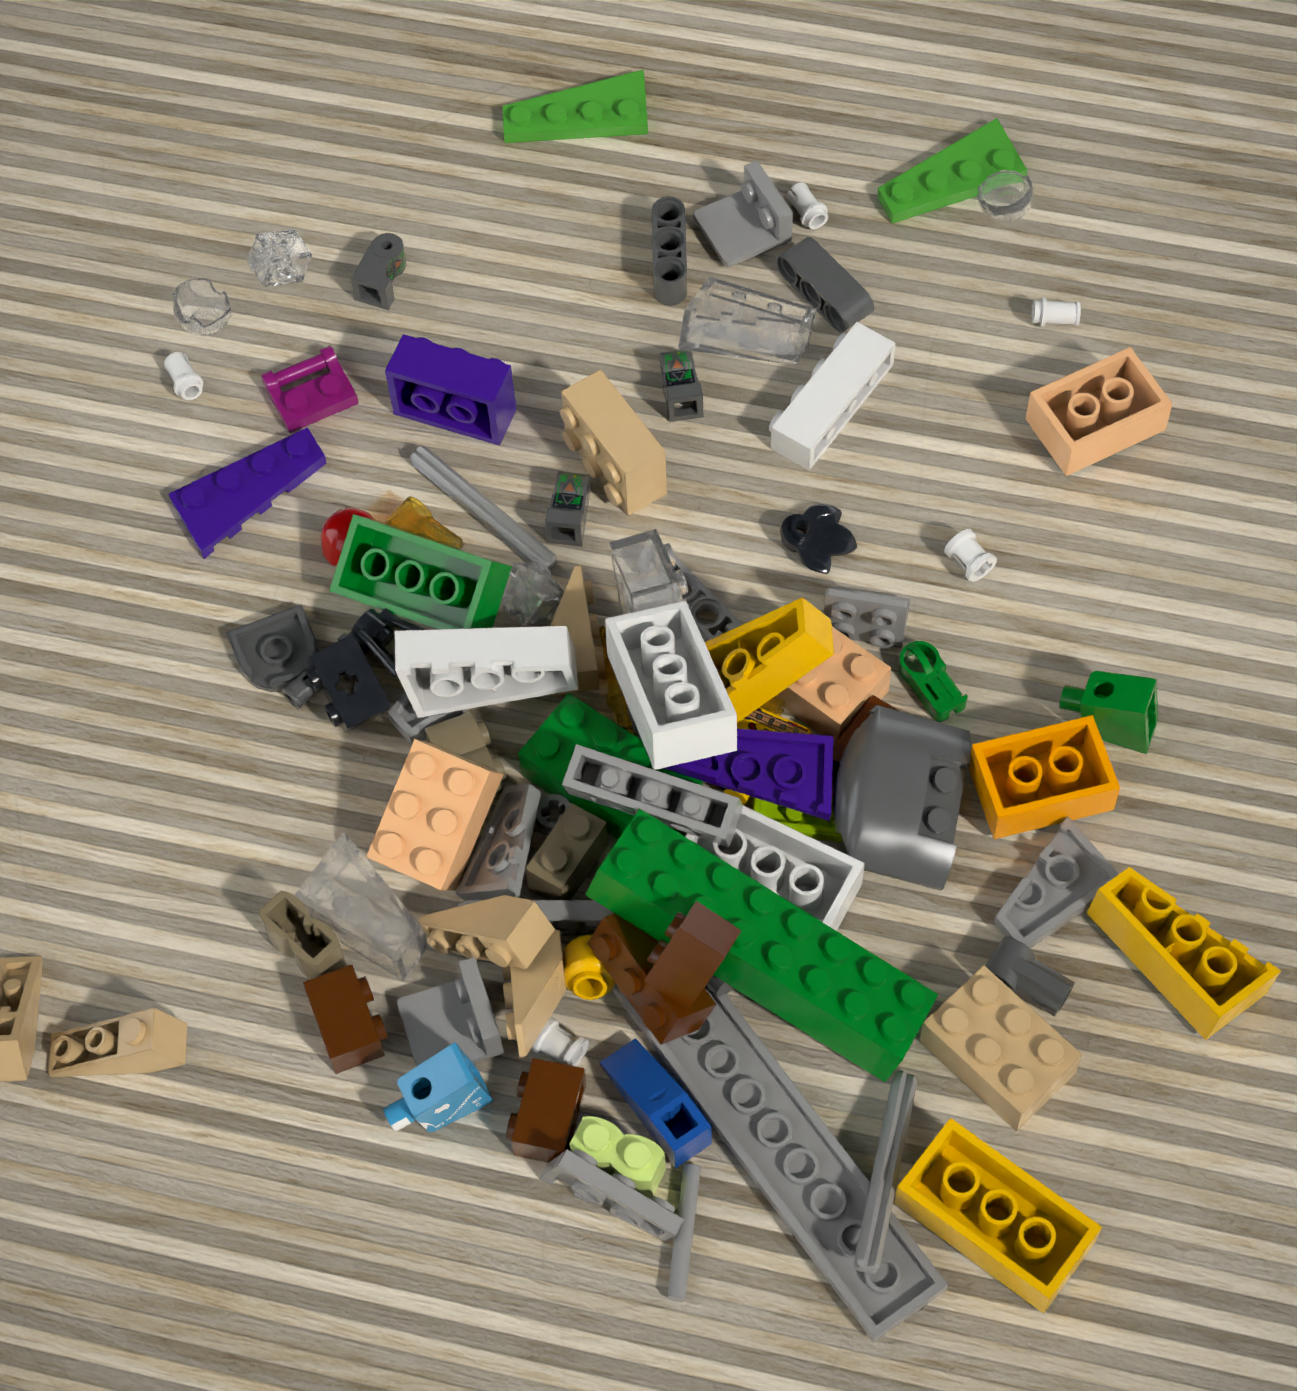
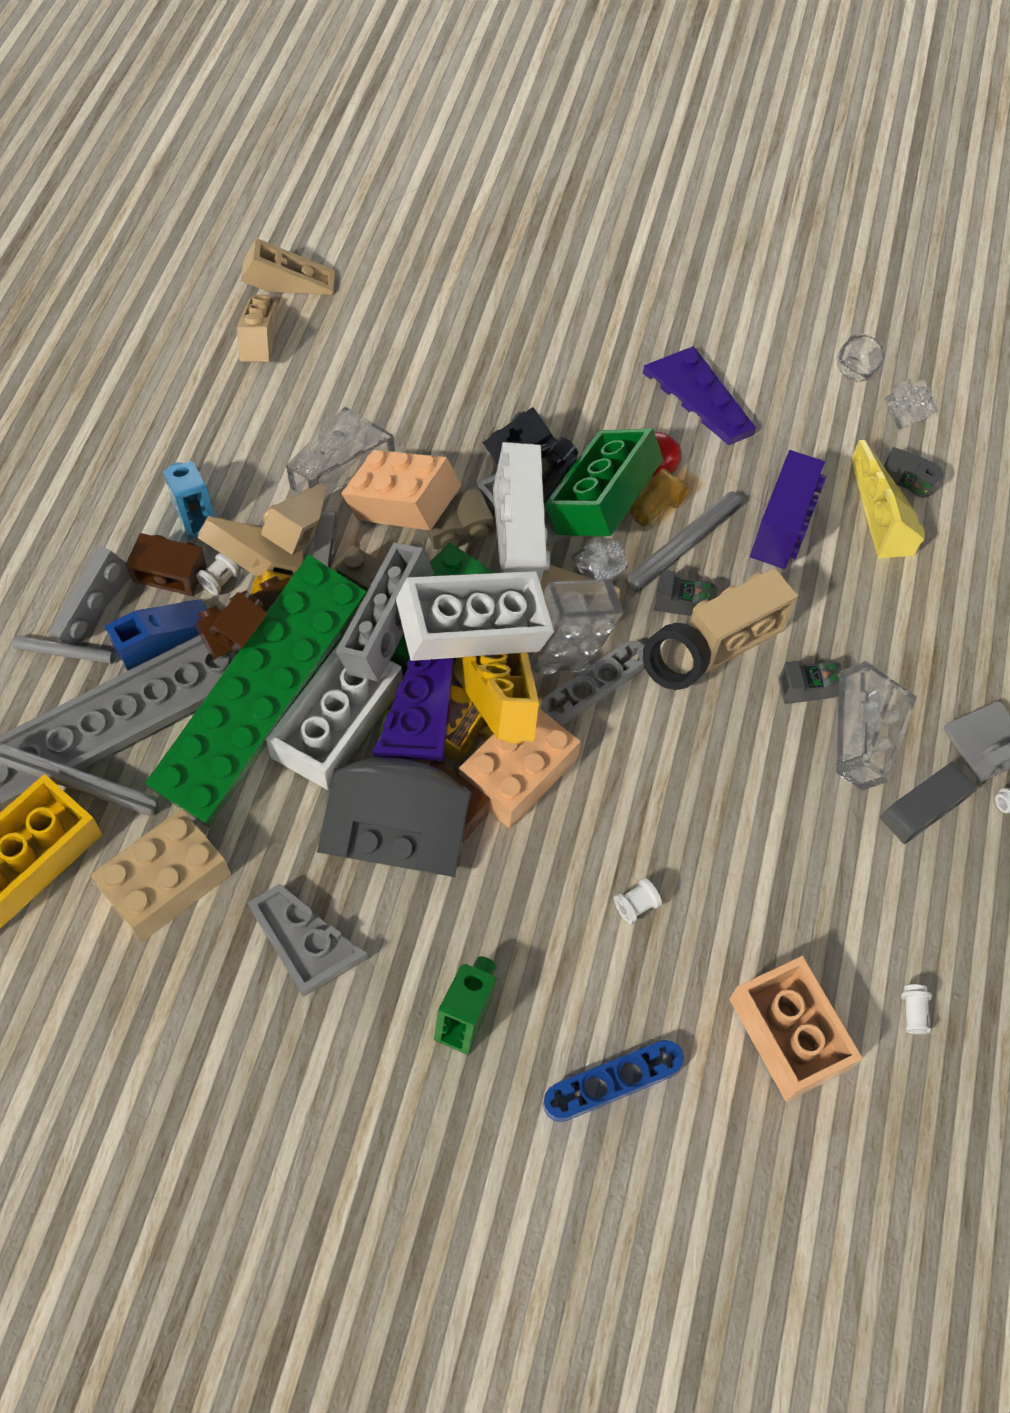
camera: 85 degrees right, 0 degrees up
white pin [164,352,203,400] -> none
dark grey tile [226,604,319,692] -> none
dark tan brick [259,891,347,980] -> none
magenta plate [260,345,359,433] -> none
reddish brown brick [303,965,388,1074] -> none
light grey bracket [397,957,504,1067] -> none
light grey wing [456,783,541,901] -> none
yellowish green brick [569,1116,666,1198] -> none
dark grey beam [652,196,687,306] -> none
white brick [769,322,895,471] -> none
black plate [780,504,857,574] -> none
light grey bracket [824,586,910,648] -> none
green piece [899,641,968,722] -> none
light orange brick [968,715,1120,840] -> none
dark grey piece [985,937,1075,1017] -> none
yellow wedge [1087,867,1281,1040] -> none
none -> blue beam [543,1040,684,1122]
none -> black tyre [643,622,710,690]
none -> light yellow wedge [851,440,925,558]

